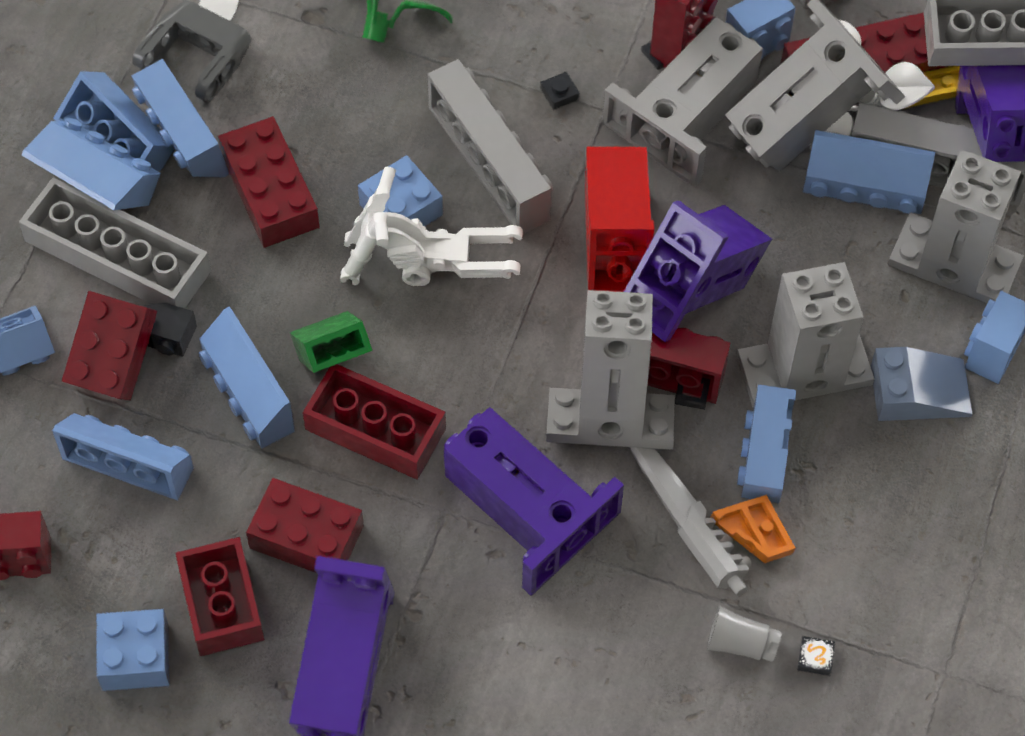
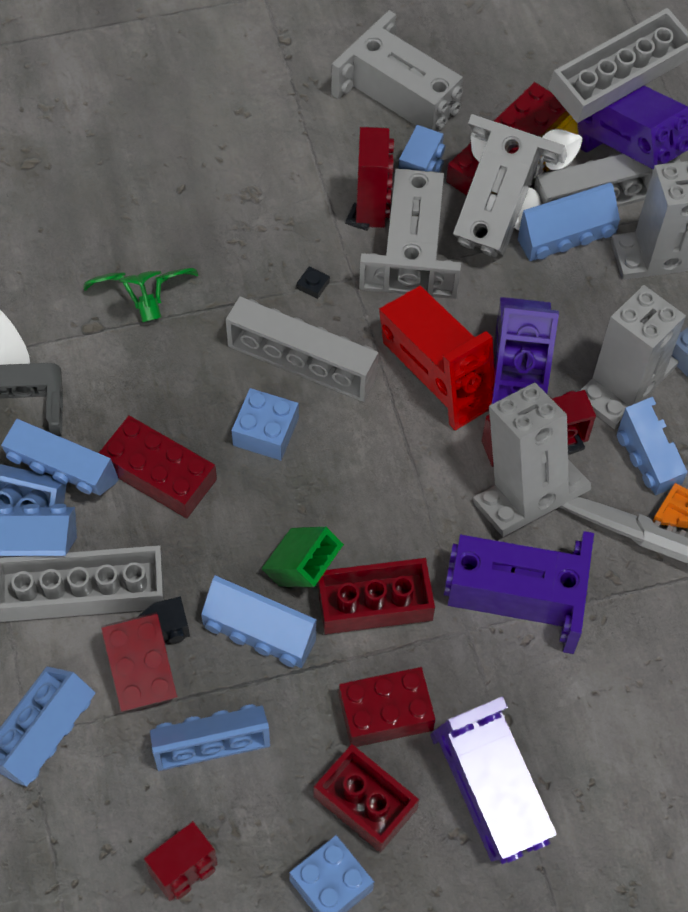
camera: 35 degrees left, 0 degrees up
white piece [340,167,523,286] -> none

